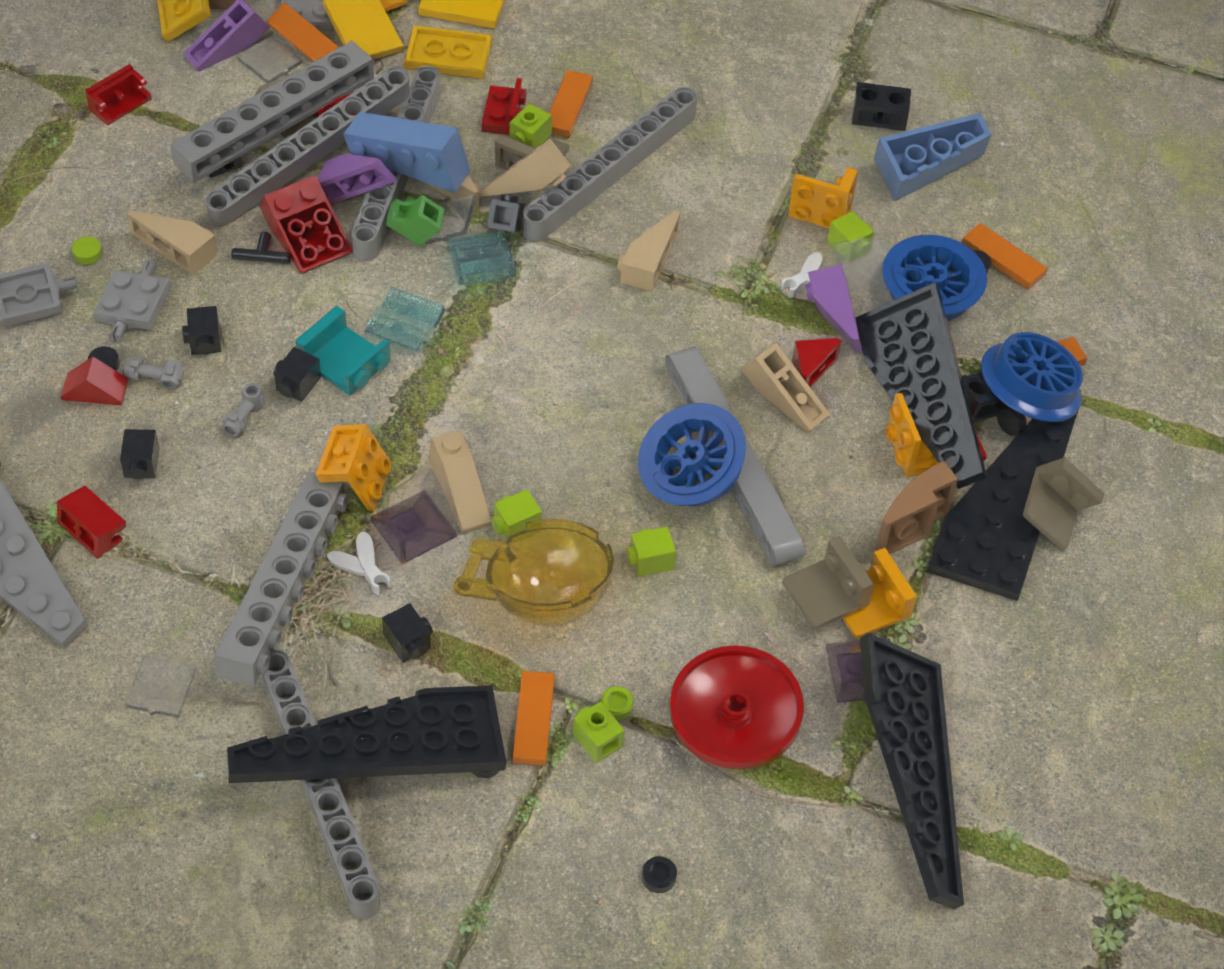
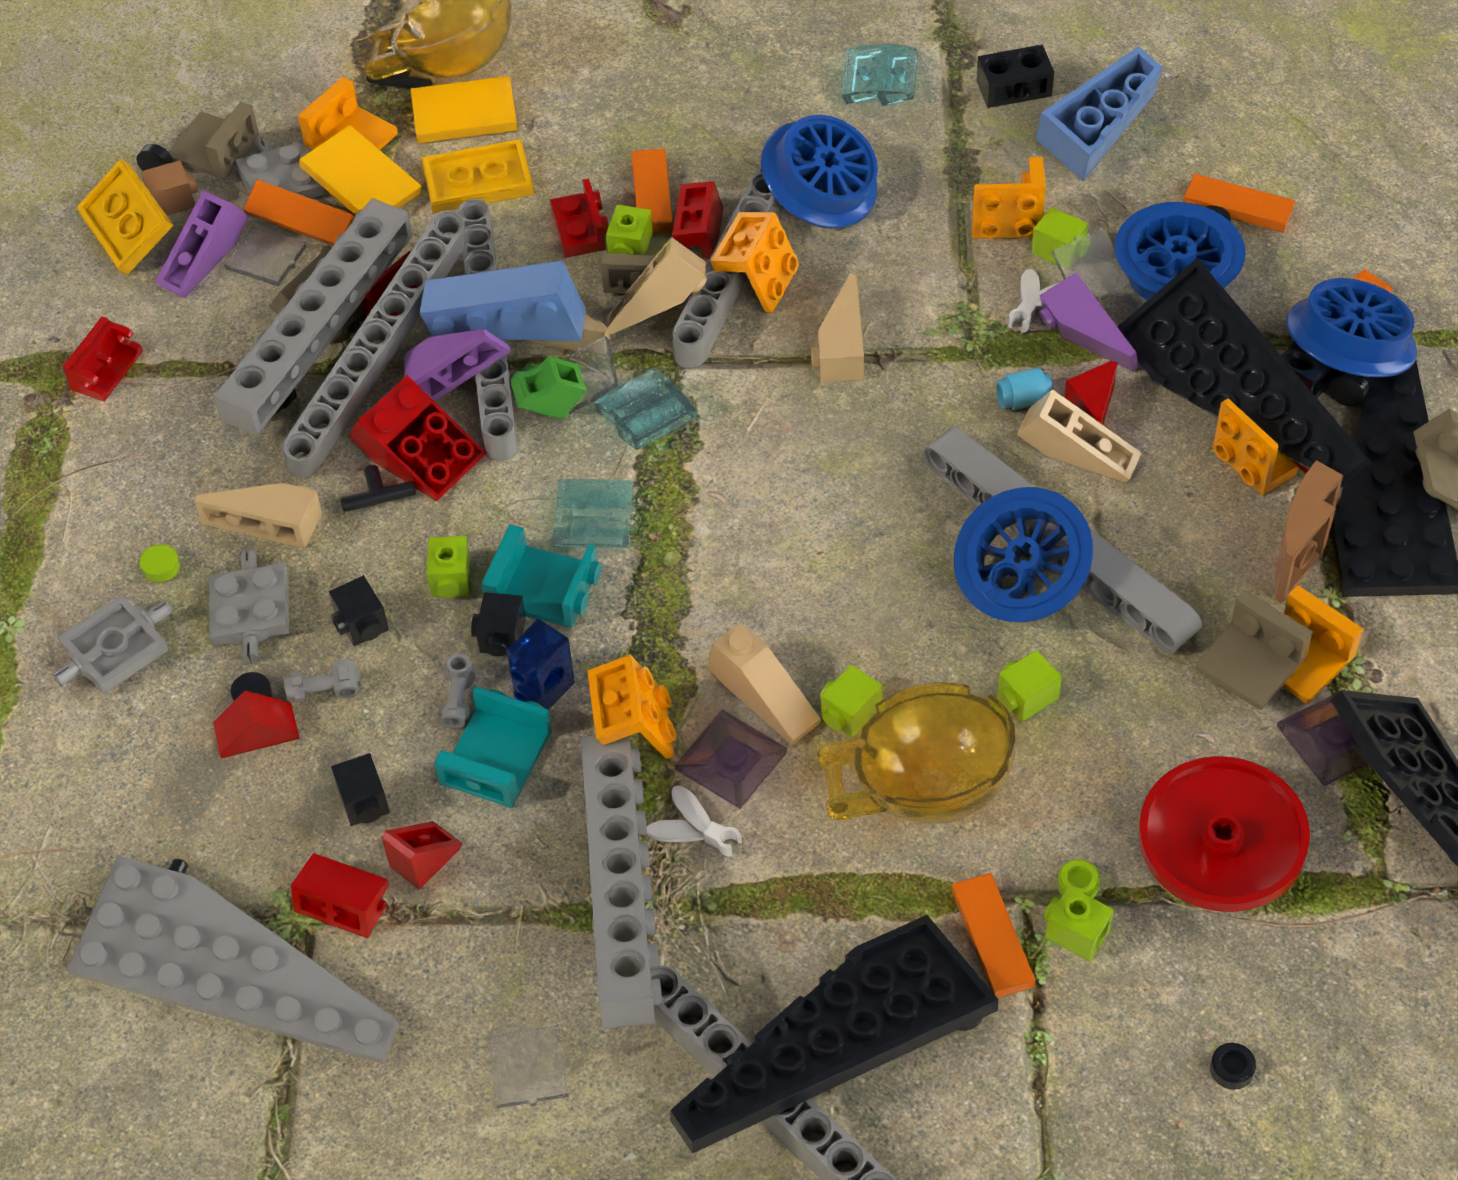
camera: 15 degrees left, 0 degrees up
black brick [382,603,433,663] -> none
black brick [487,193,525,232] -> none
none -> red slope [382,821,463,890]
none -> lime brick [427,536,471,598]
none -> teal panel [434,686,552,808]
none -> clear blue brick [506,619,575,710]
none -> red hinge [672,181,724,259]
none -> light orange bracket [710,212,799,313]
none -> blue piece [761,115,878,228]
none -> clear light blue slope [841,44,919,106]
none -> medium azure brick [996,367,1053,411]

